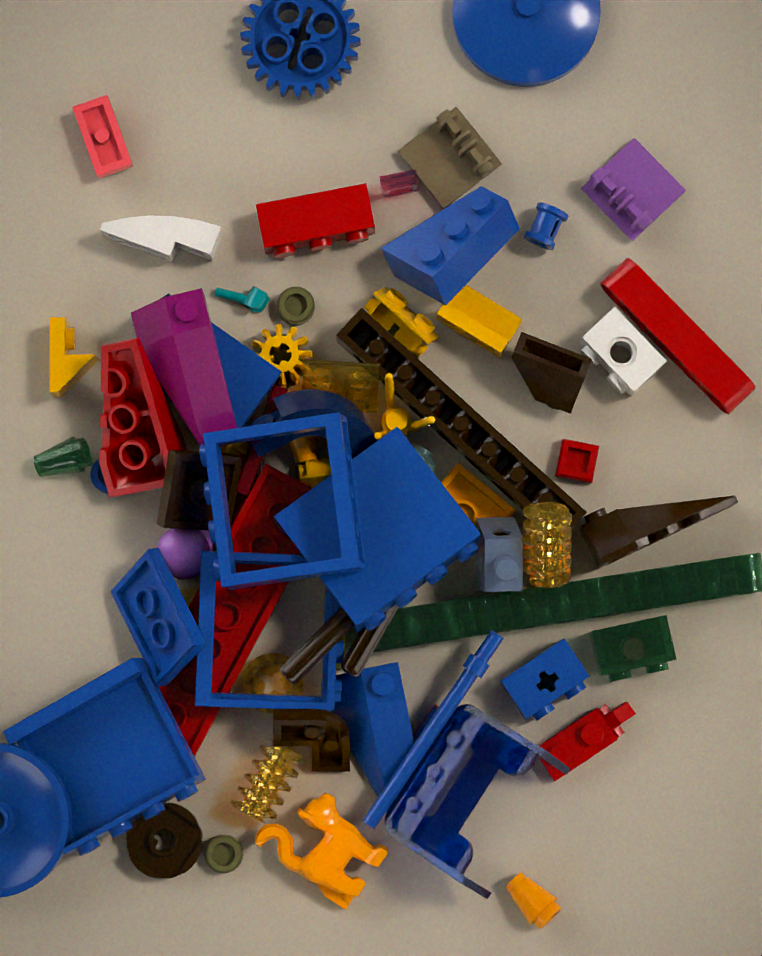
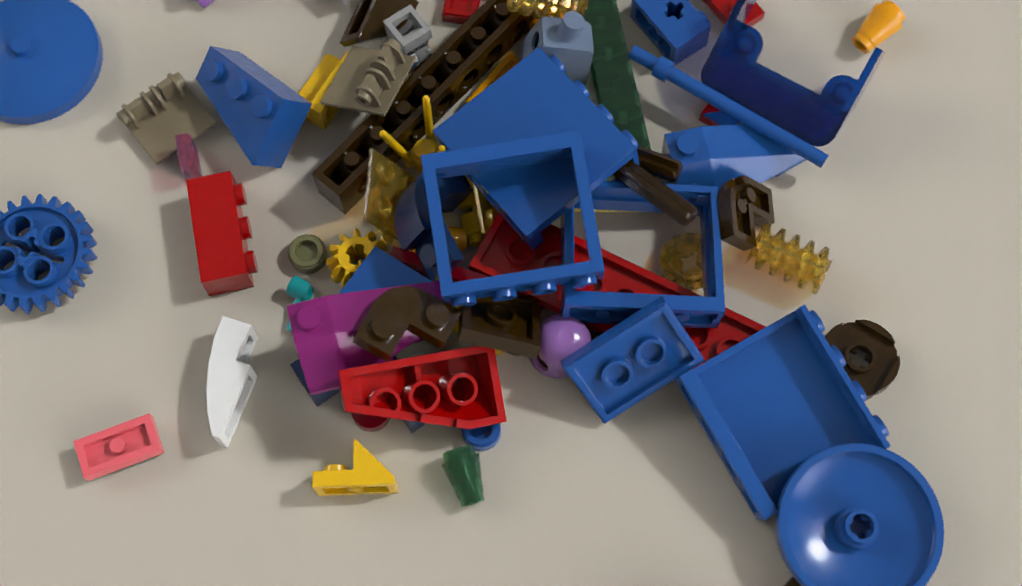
camera: 90 degrees left, 15 degrees down
olive tile [205,835,243,873] -> none
light orange animal [254,792,389,910] -> none
yellow hinge [364,286,440,358] -> none
blue bush [524,202,569,250] -> none
none -> dark tan hinge [321,39,416,116]
none -> dark brown plate [352,286,462,362]
none -> light grey leg [383,4,433,70]

